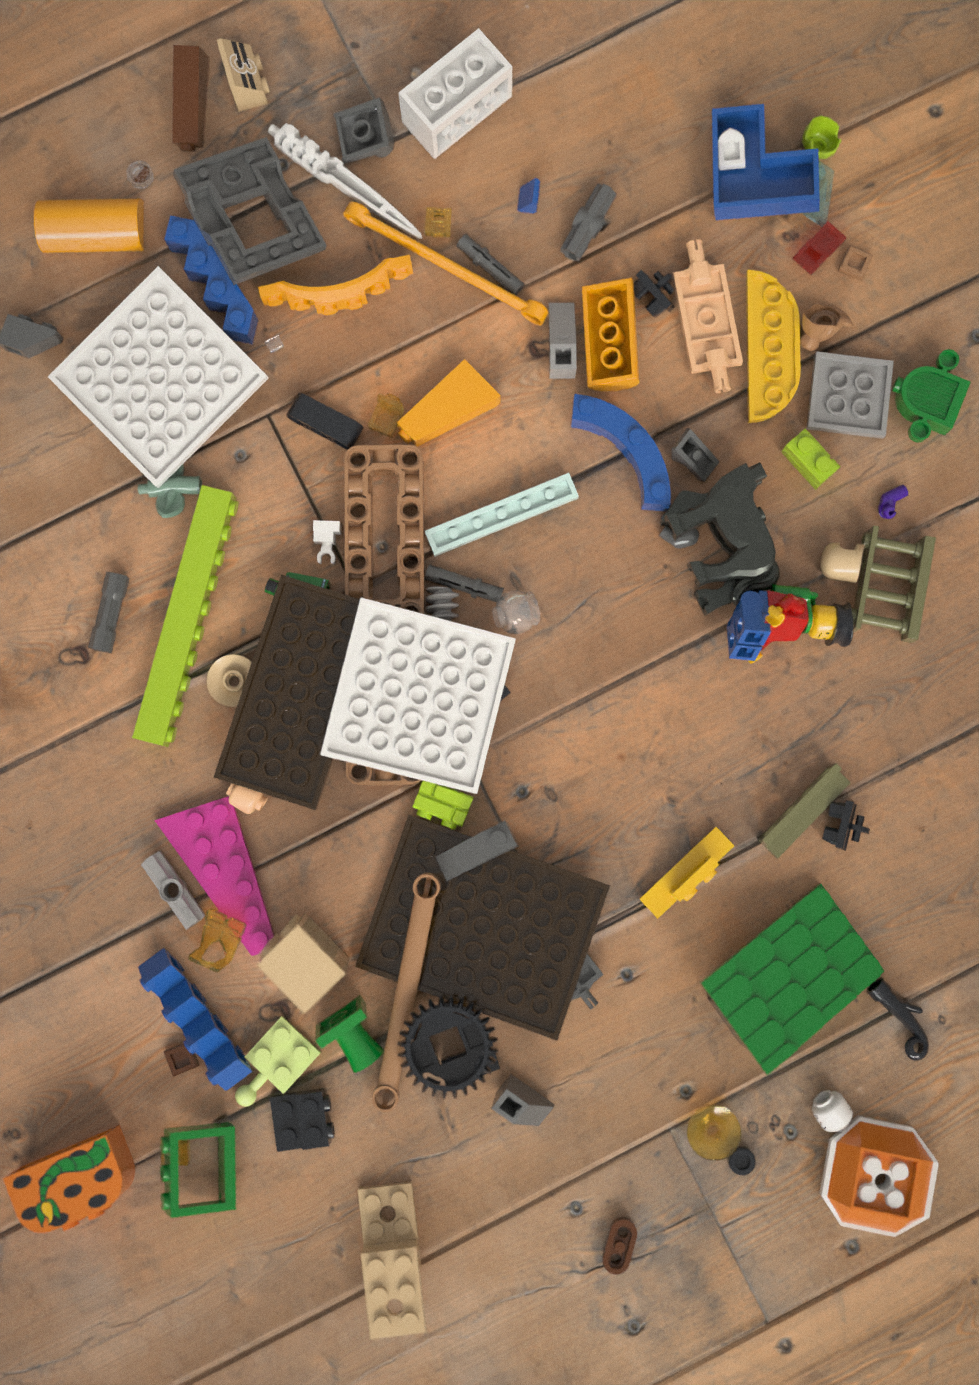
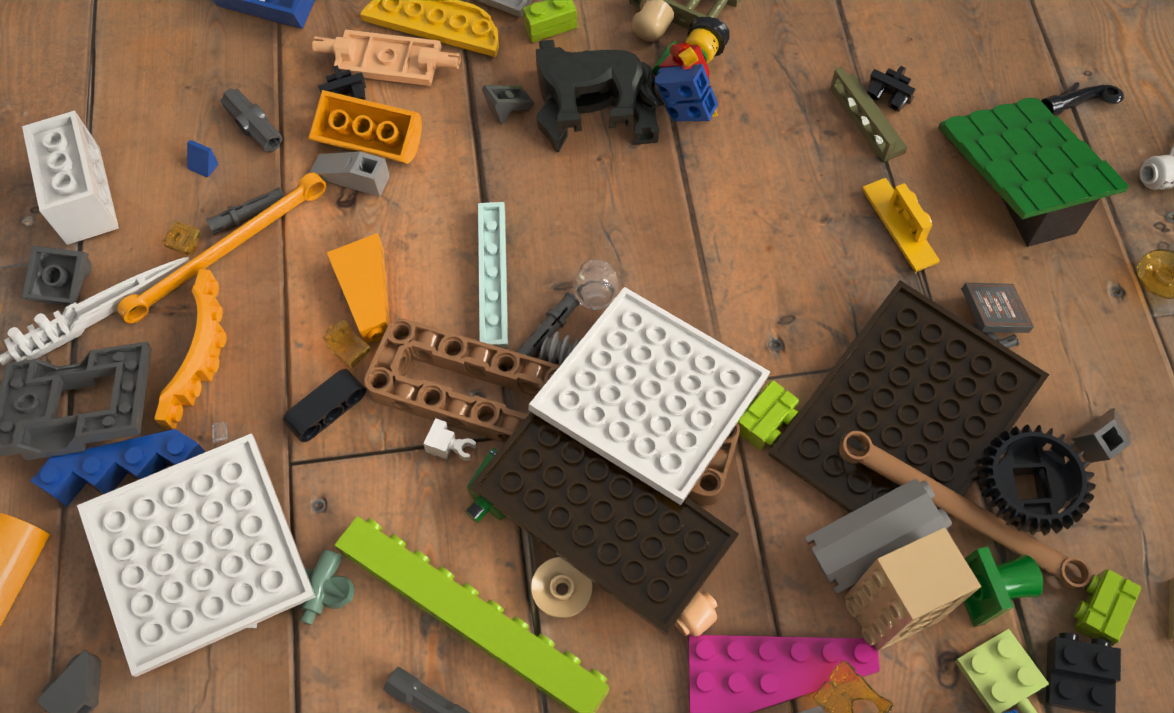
camera: 70 degrees left, 20 degrees down
dark grey slope [436,821,519,881] -> none
blue brick [571,394,671,512] -> none
dark grey arm [659,526,699,549] -> none
none -> light grey brick [805,478,952,594]
none -> dark grey tile [961,283,1034,333]
none -> lime brick [1073,569,1142,646]

